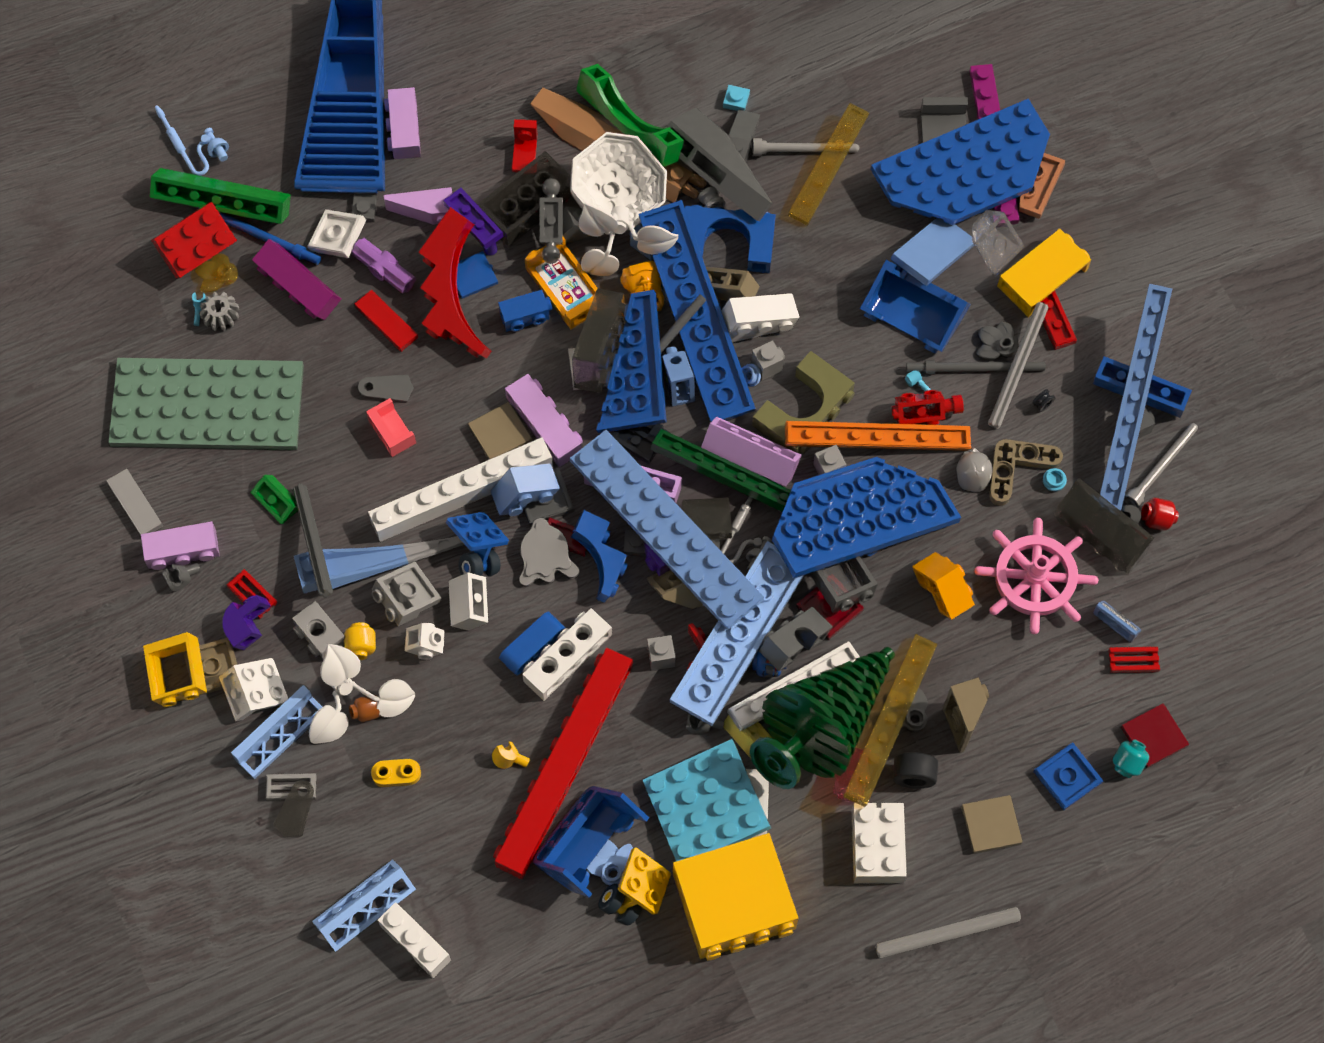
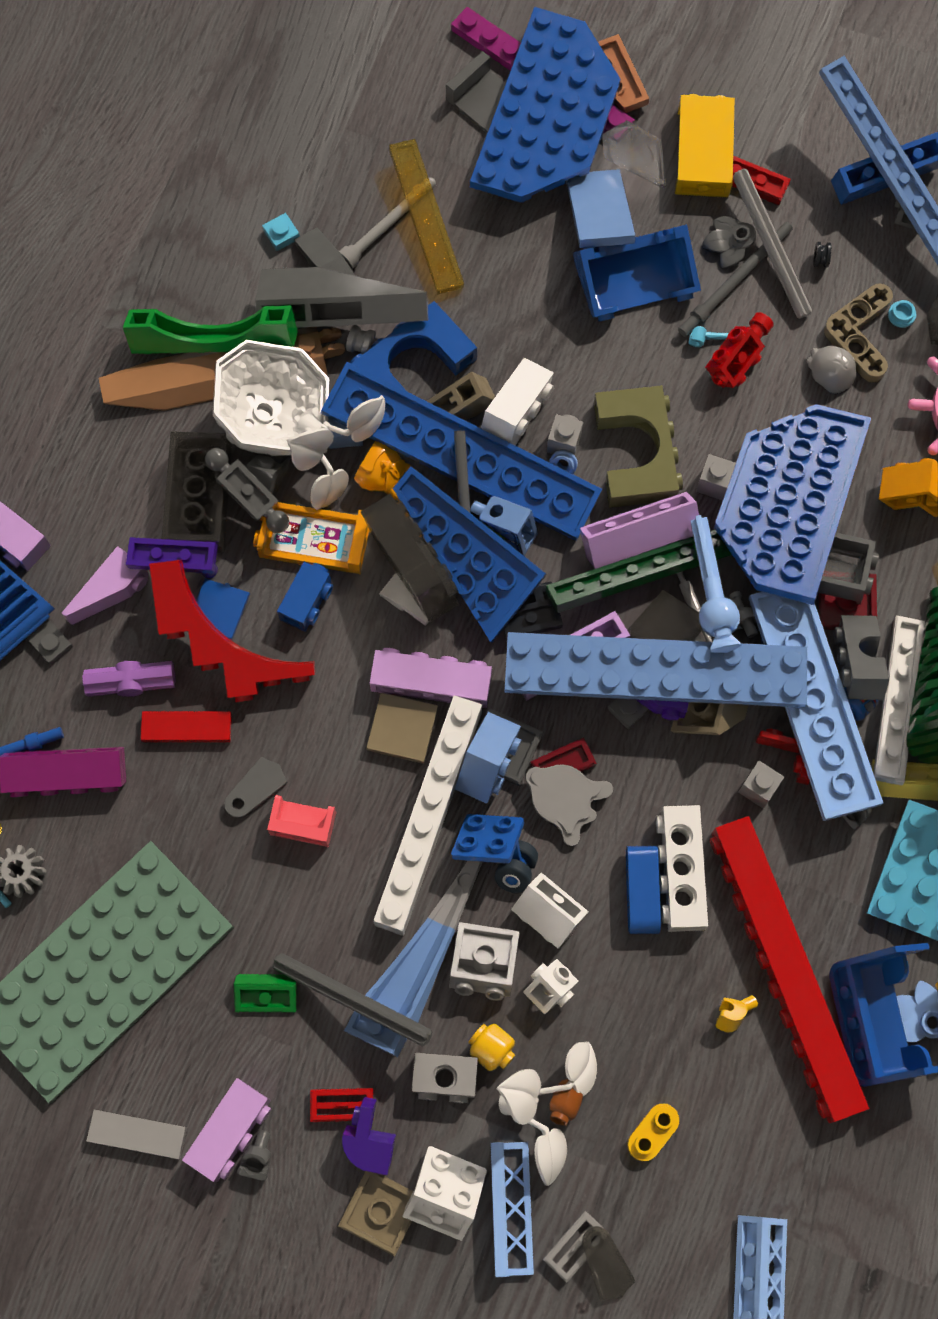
camera: 45 degrees left, 5 degrees up
yellow window [143,632,207,707] -> none
white tile [307,209,366,258] -> none
white arch [378,902,451,978] -> none
red bracket [512,119,538,173] -> none
blue arch [571,510,628,603] -> none
orange tile [785,421,971,451] -> none
none -> light blue piece [690,515,741,653]

